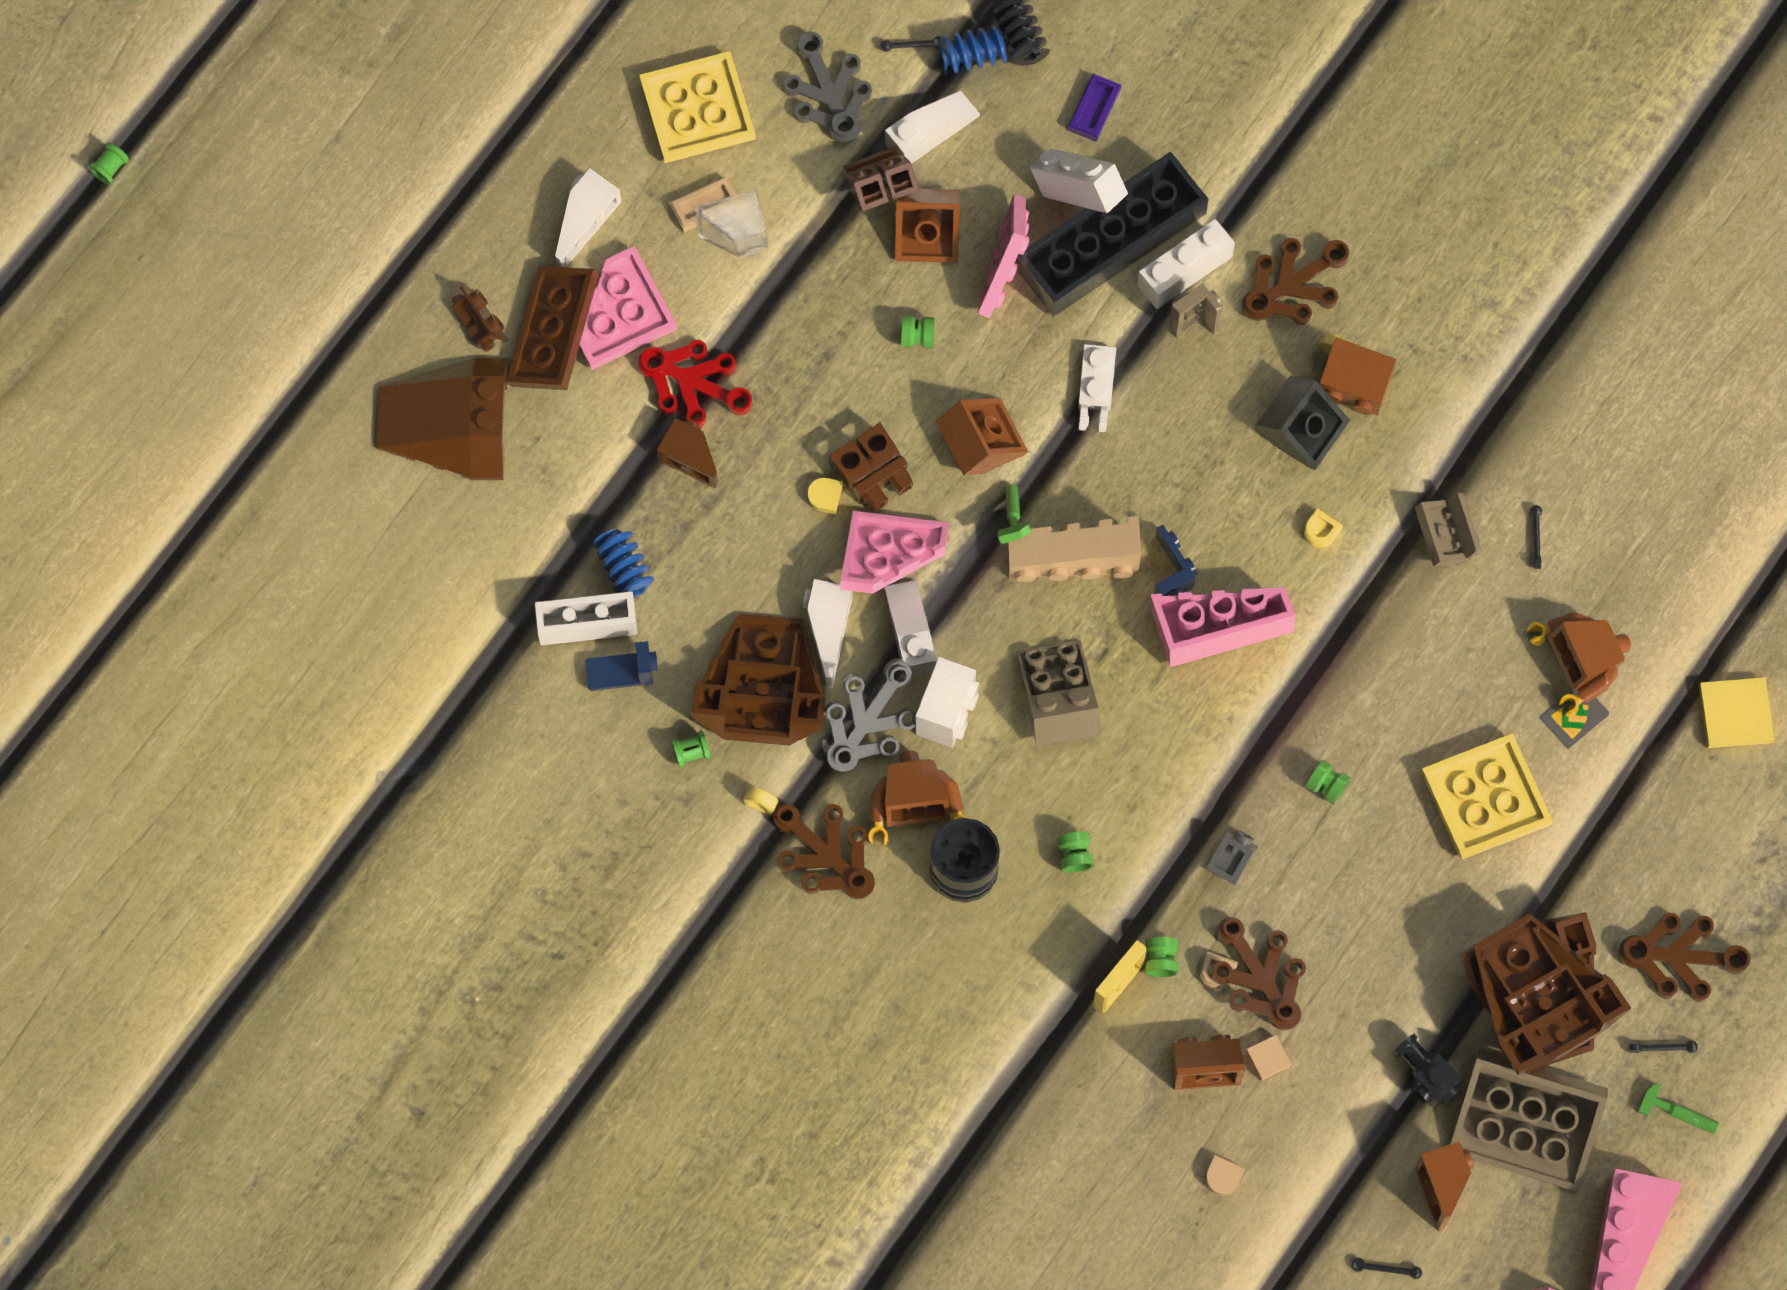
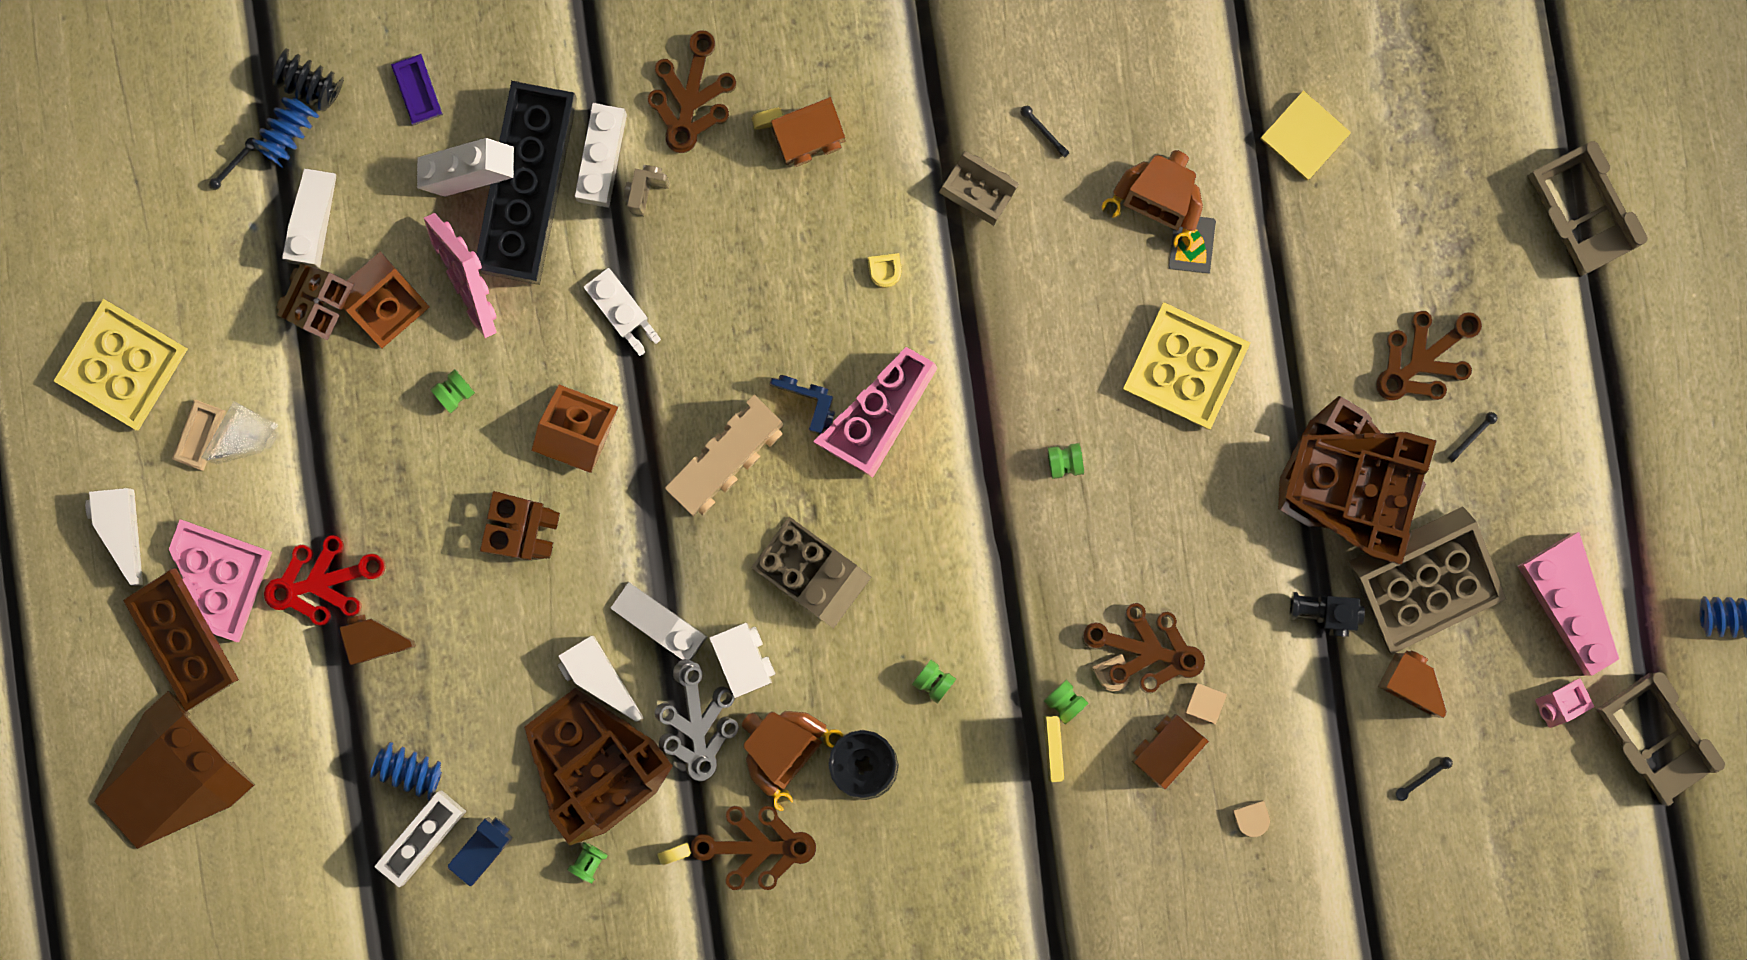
camera: 45 degrees left, 15 degrees up
reddish brown hinge [451,286,508,352] -> none
dark grey plant [783,31,872,143] -> none
light yellow tile [808,478,843,515] -> none
bright pink plate [840,511,949,593] -> none
bright green piece [998,484,1031,544] -> none
dark grey bracket [1206,830,1258,885] -> none
pearl dark grey slope [1256,376,1350,470] -> none
bright green piece [1638,1083,1719,1134] -> none

